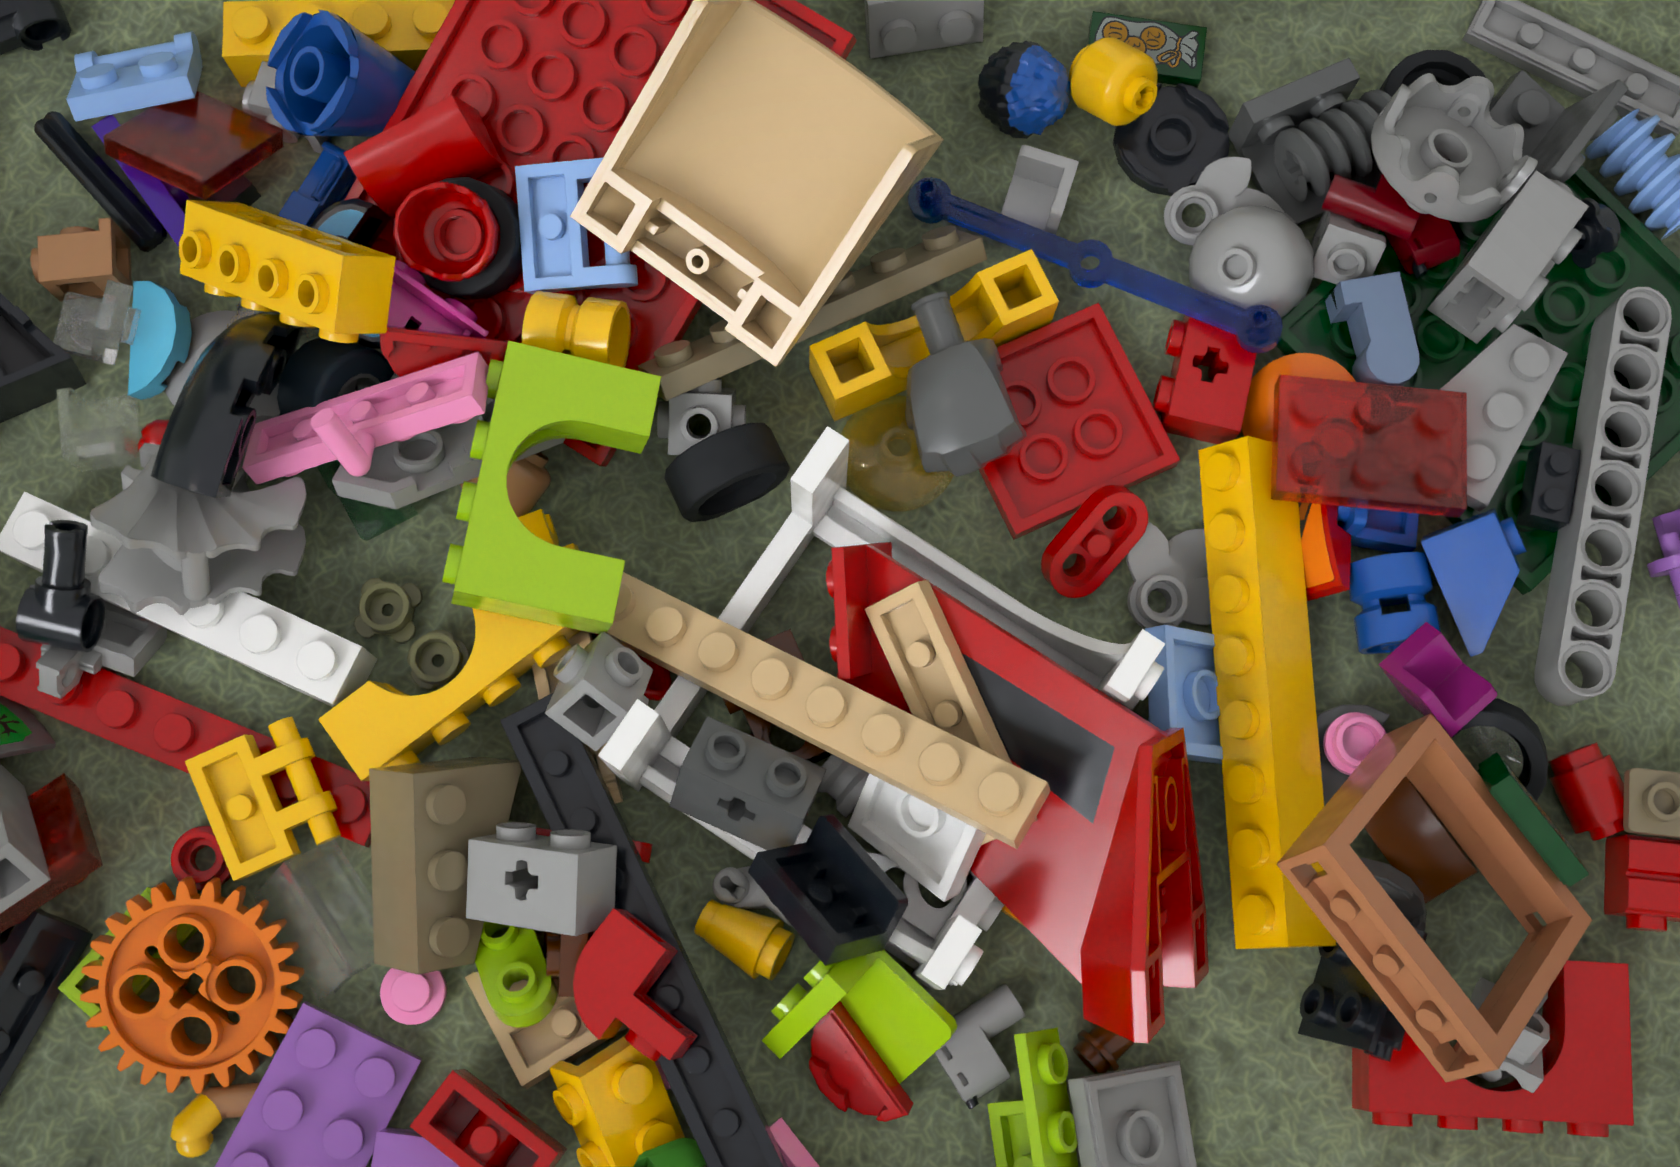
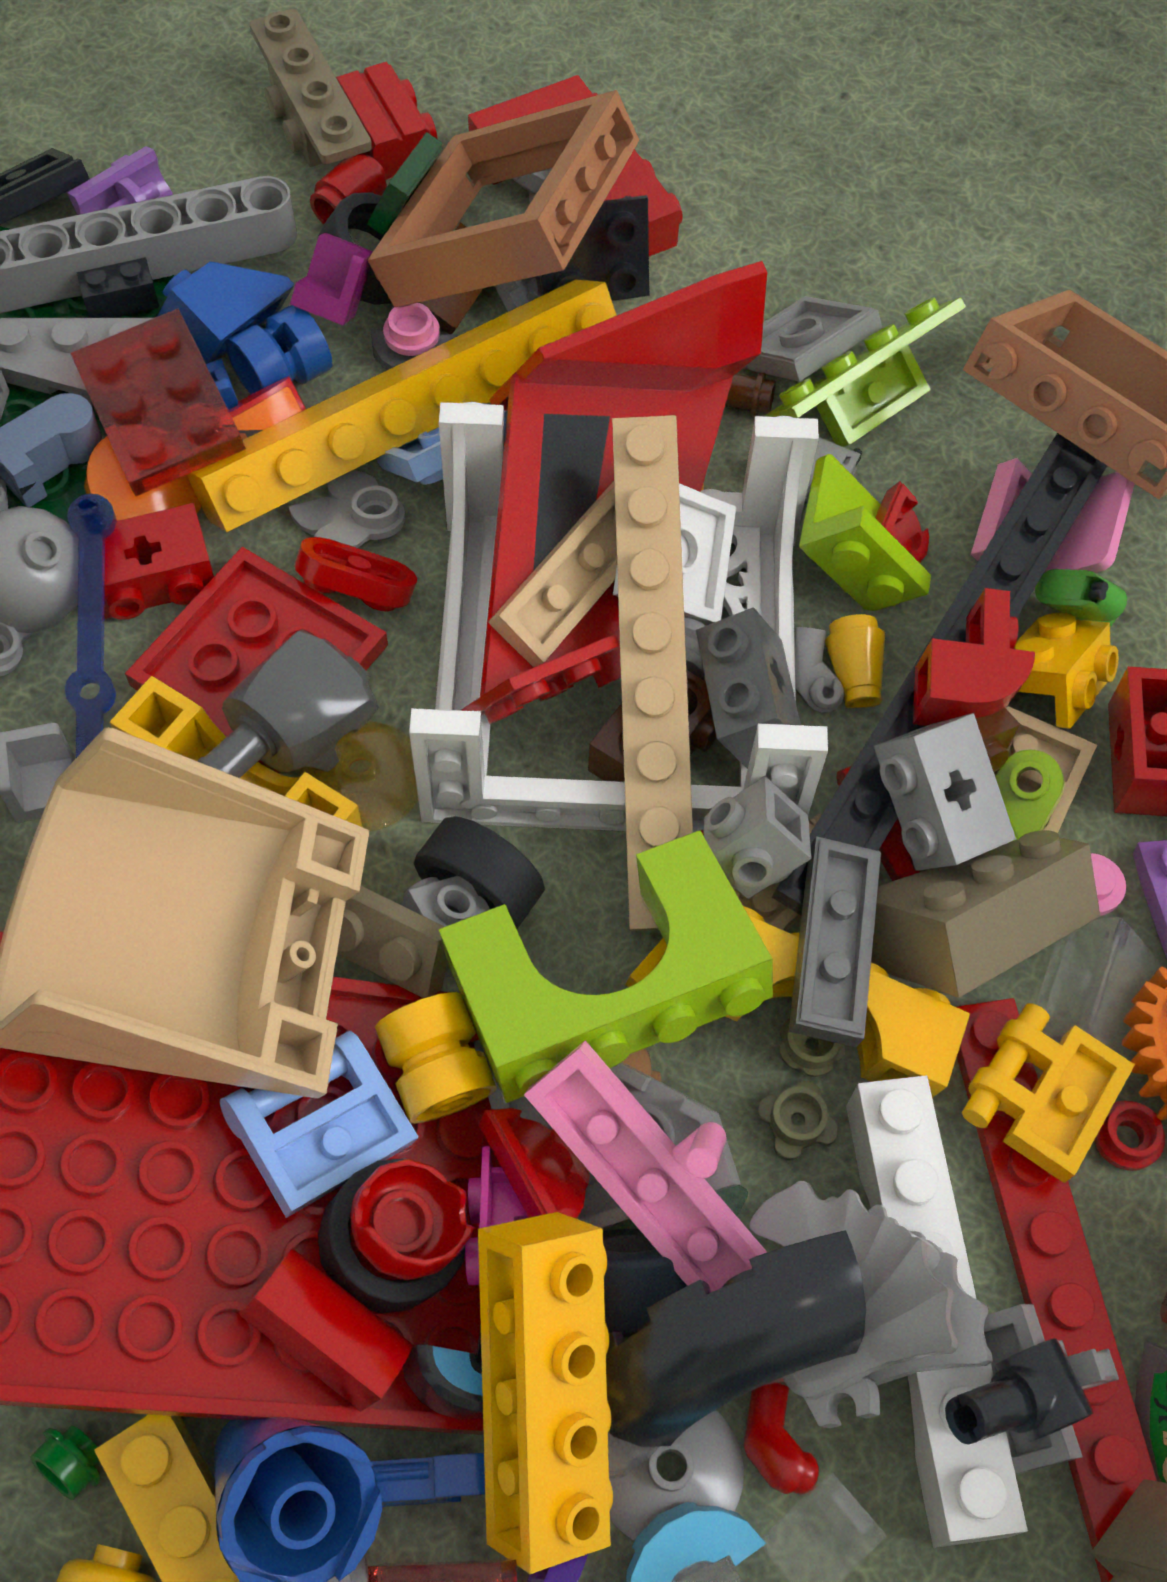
camera: 120 degrees left, 15 degrees down
black bracket [748,814,908,966] -> none
none -> flat silver tile [789,836,881,1047]

